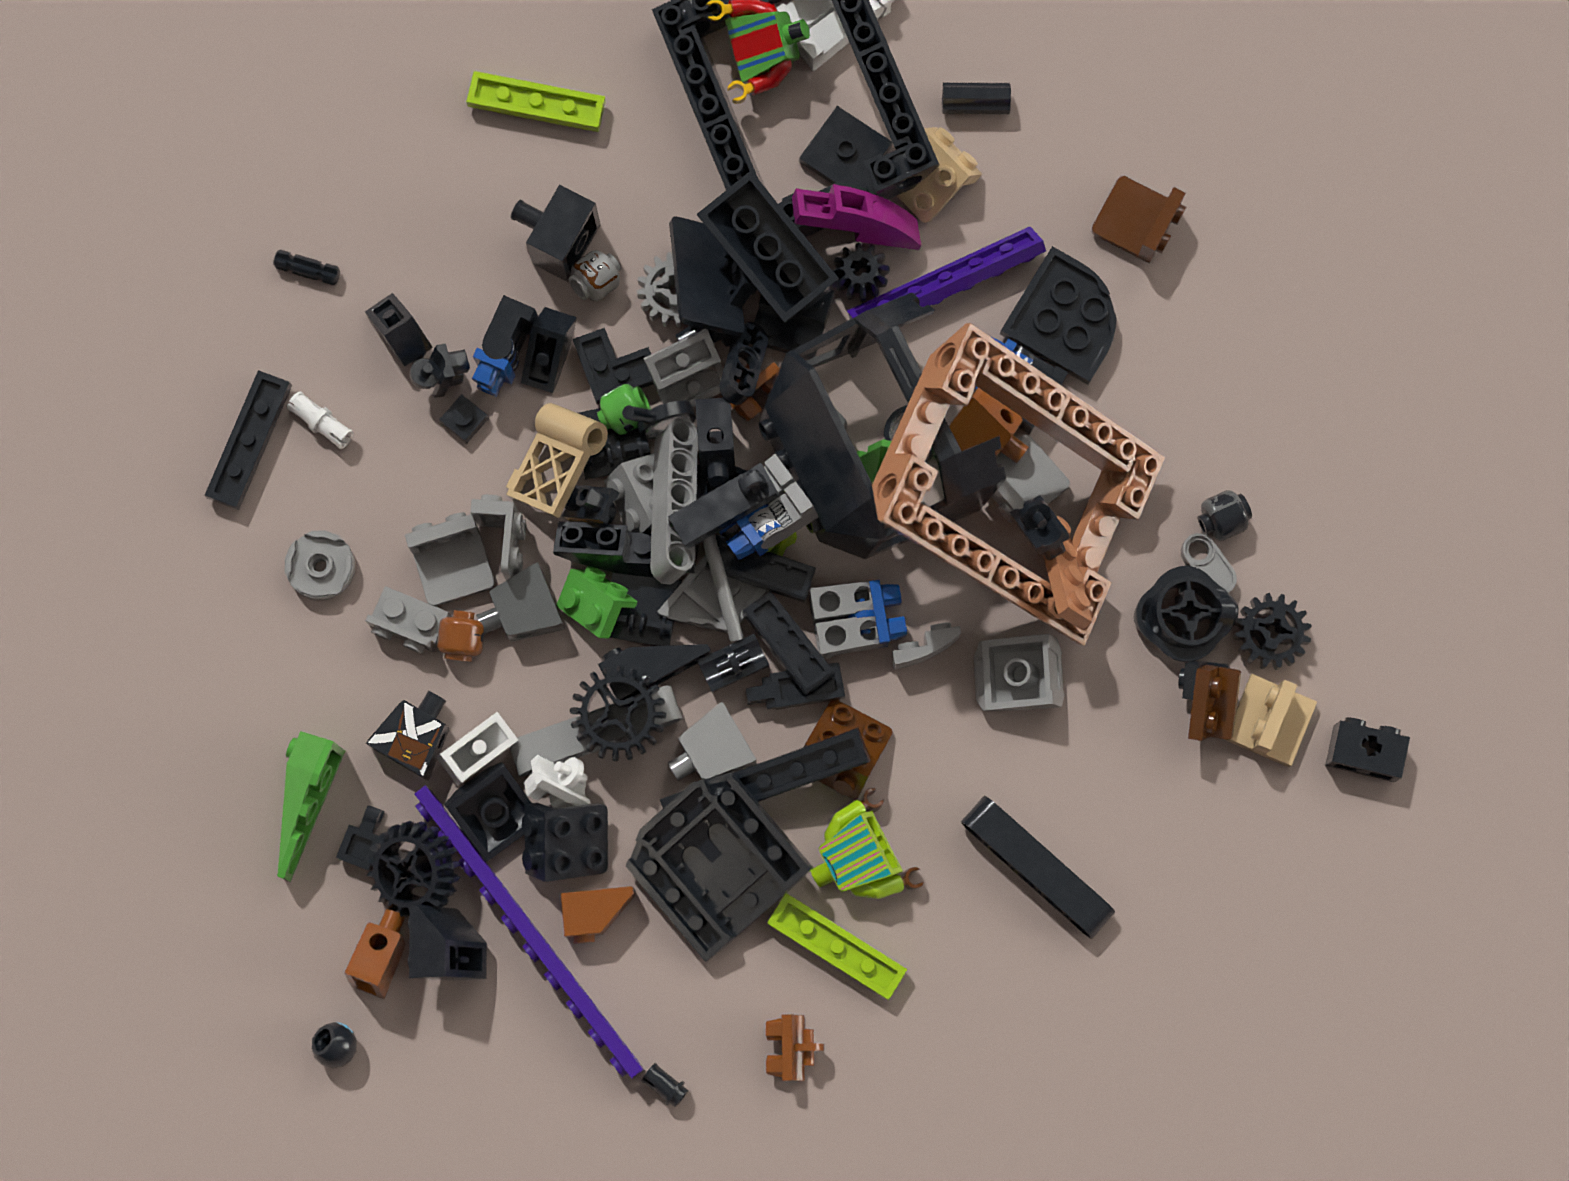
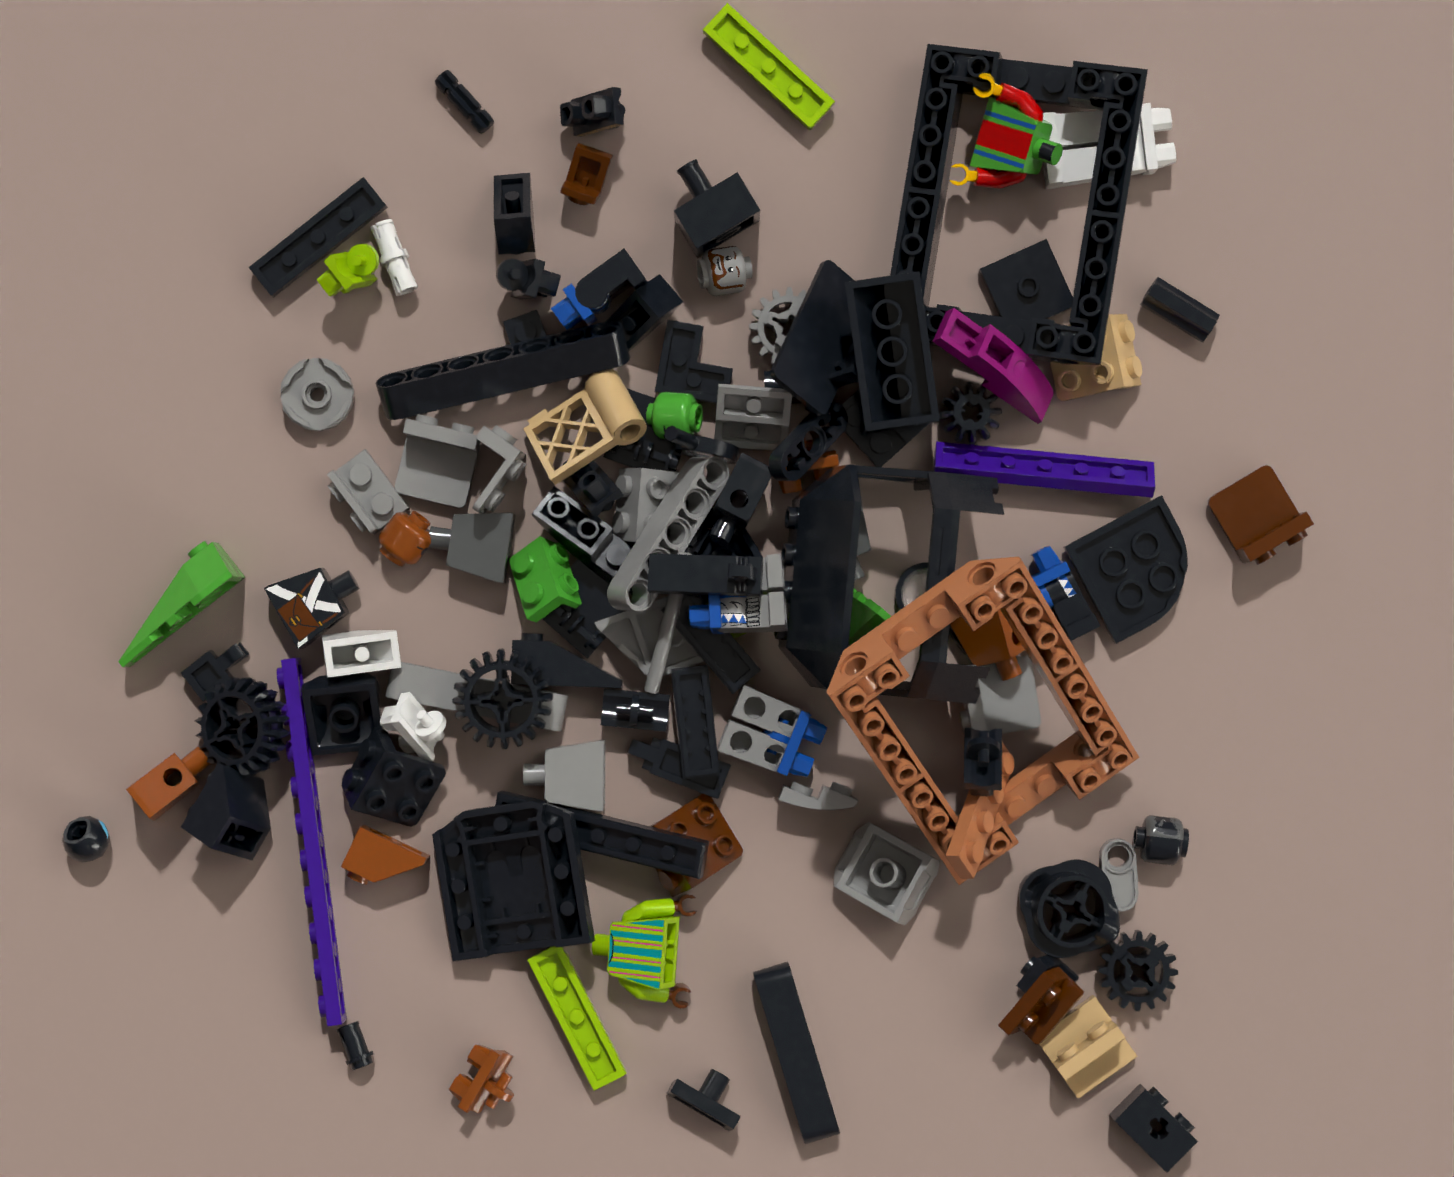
camera: 25 degrees right, 10 degrees up
none -> lime hips [317,244,379,297]
none -> black beam [375,321,630,420]
none -> black hips [560,87,625,137]
none -> reddish brown bracket [560,143,613,205]
none -> black tile [666,1069,741,1131]

